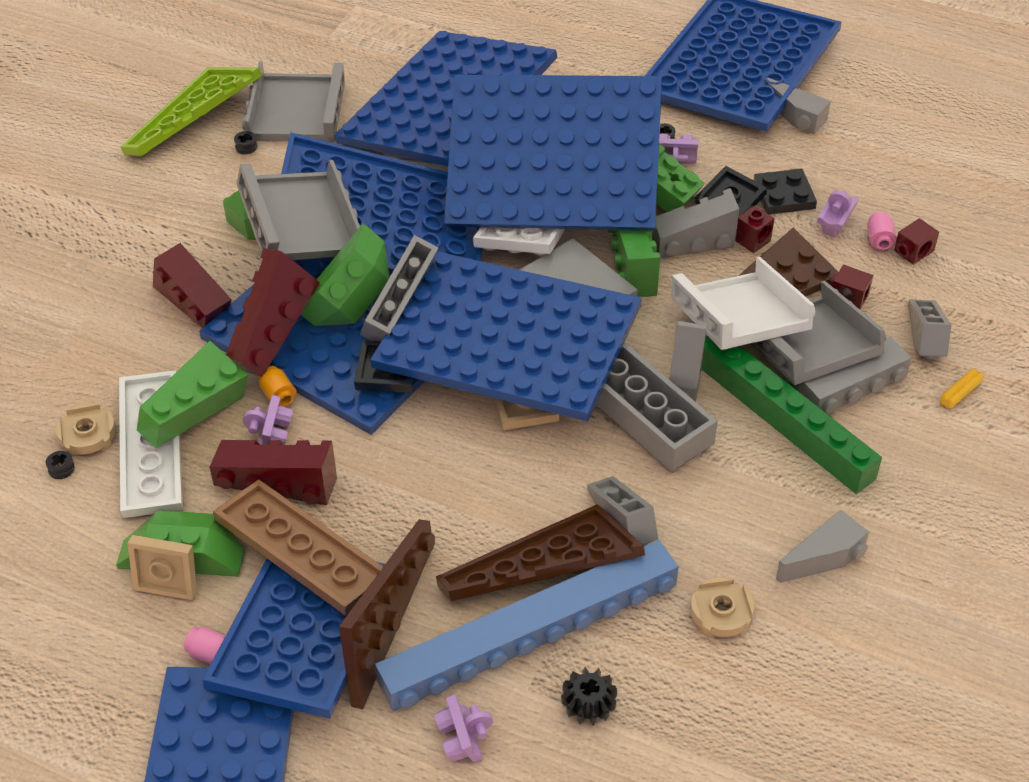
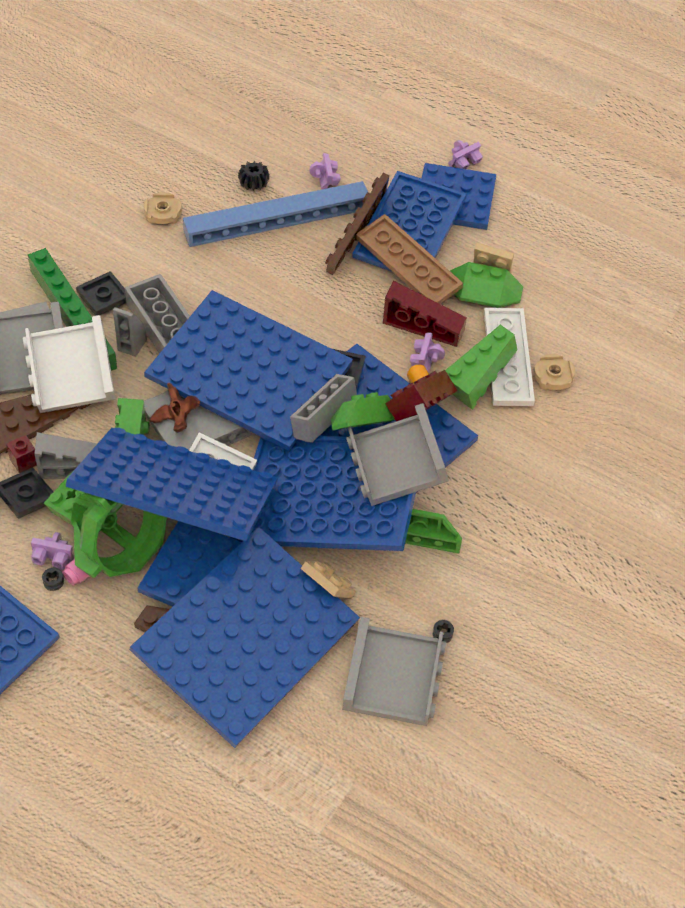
camera: 175 degrees left, 5 degrees up
black bush [45,451,75,479] -> none
lime wing [120,67,263,157] -> none
dark red wedge [153,243,232,328] -> none
bright pink brick [184,626,226,665] -> none
reddish brown wing [436,504,645,601] -> none
light grey slope [587,476,658,546] -> none
light grey slope [776,510,869,583] -> none
none -> black plate [76,271,126,316]
none -> copper animal [148,383,200,432]
none -> tan plate [300,561,356,598]

